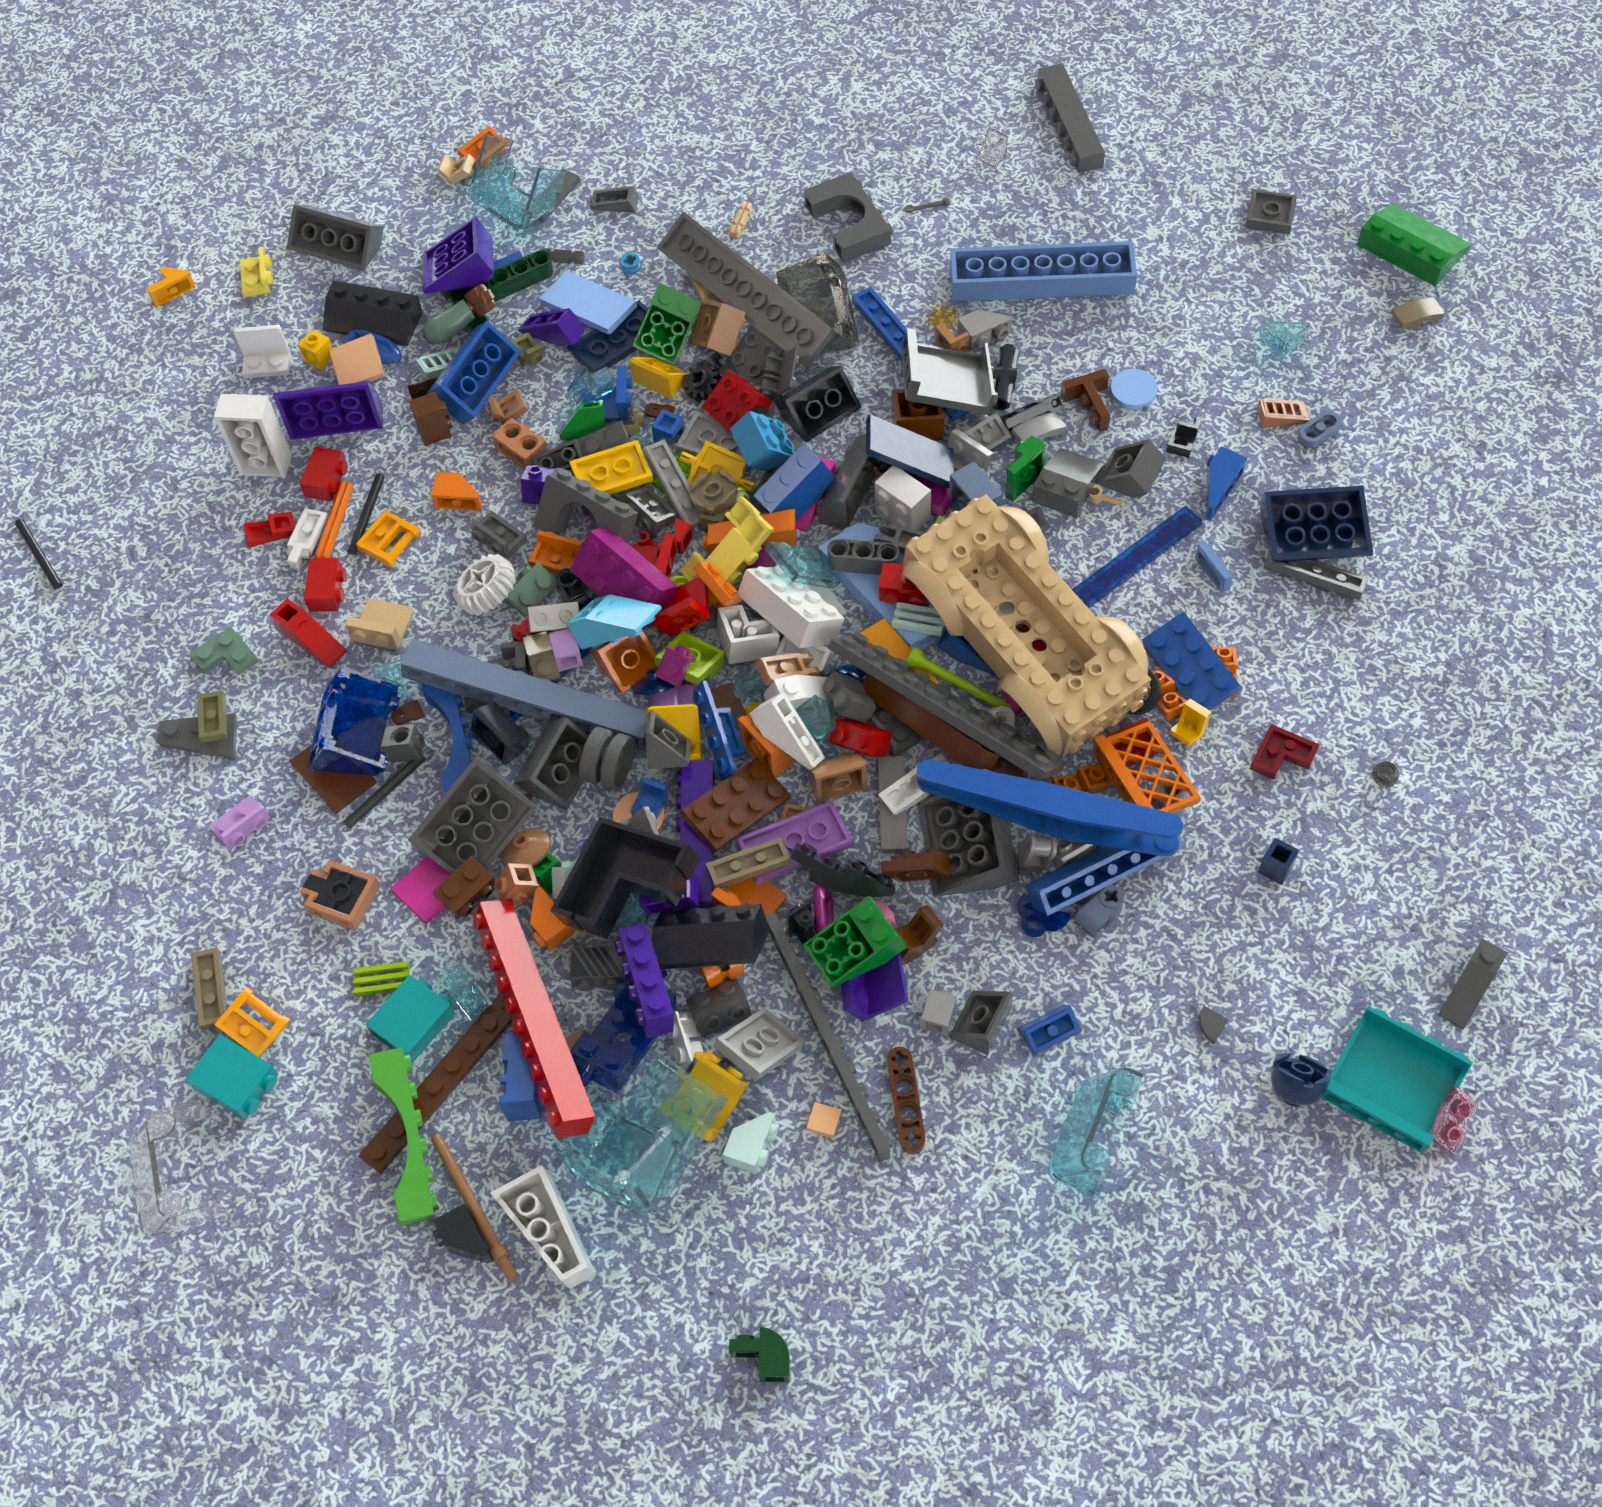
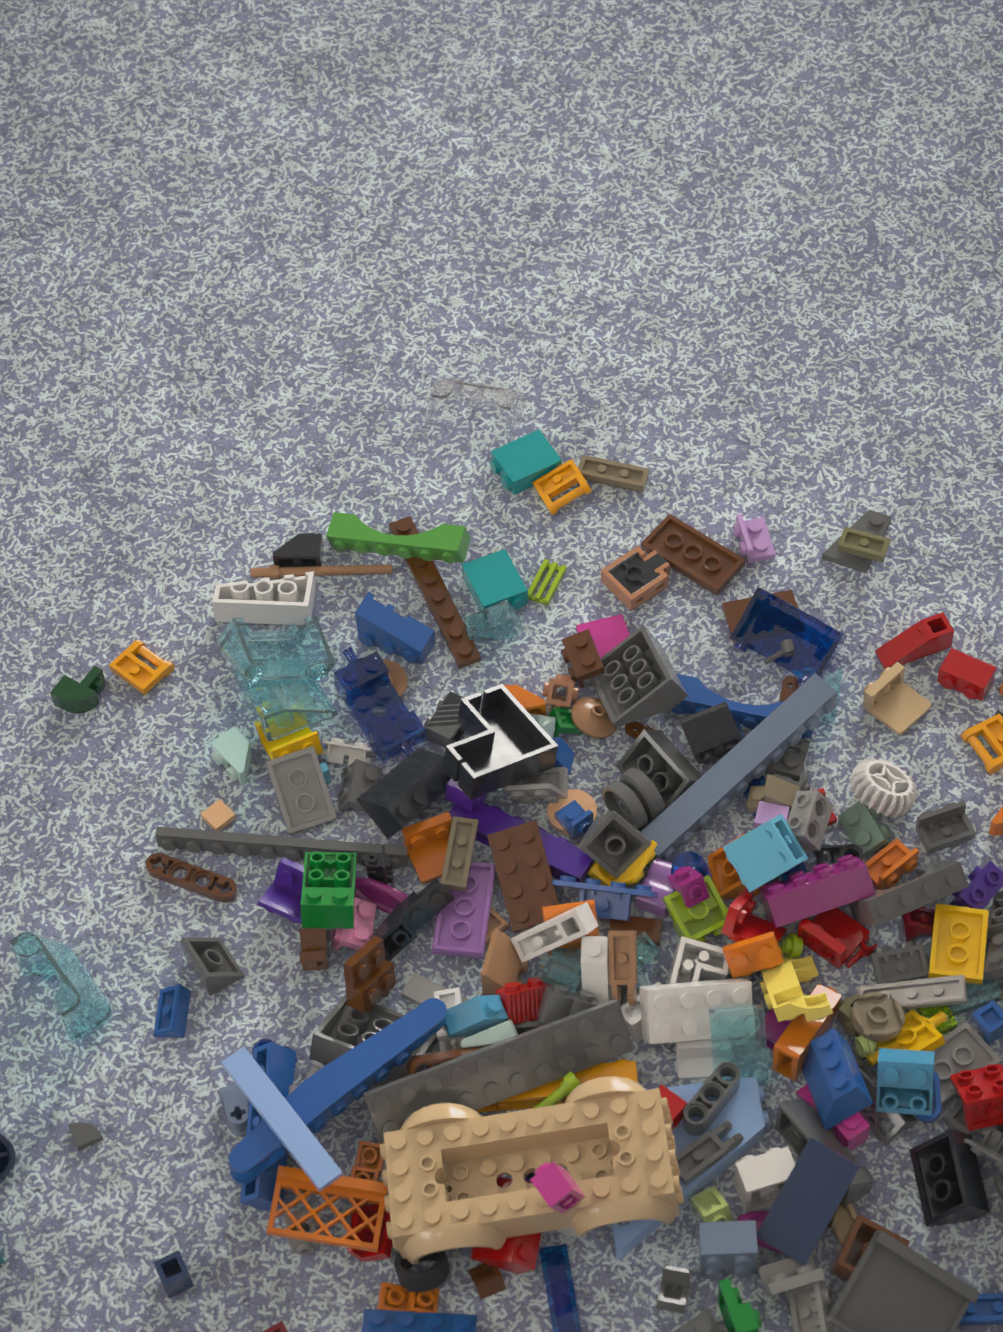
camera: 120 degrees right, 5 degrees down
sand green plate [189,626,259,675] -> none
pearl dark grey bar [343,754,426,829] -> none
dark grey brick [381,724,425,763] -> none
brick [473,899,595,1139] -> none
dark purple brick [614,923,674,1038] -> none
red slope [675,518,693,555] -> none
light grey brick [921,989,957,1036] -> none
yellow bracket [1170,699,1211,746] -> none
none -> light orange plate [109,640,175,695]
none -> light blue tile [222,1047,343,1192]
none -> dark azure slope [444,995,508,1037]
none -> light aqua slope [460,1020,518,1048]
none -> dark pink brick [530,1162,586,1214]
none -> reddish brown plate [641,514,746,595]
none -> dark grey hand [763,639,795,665]

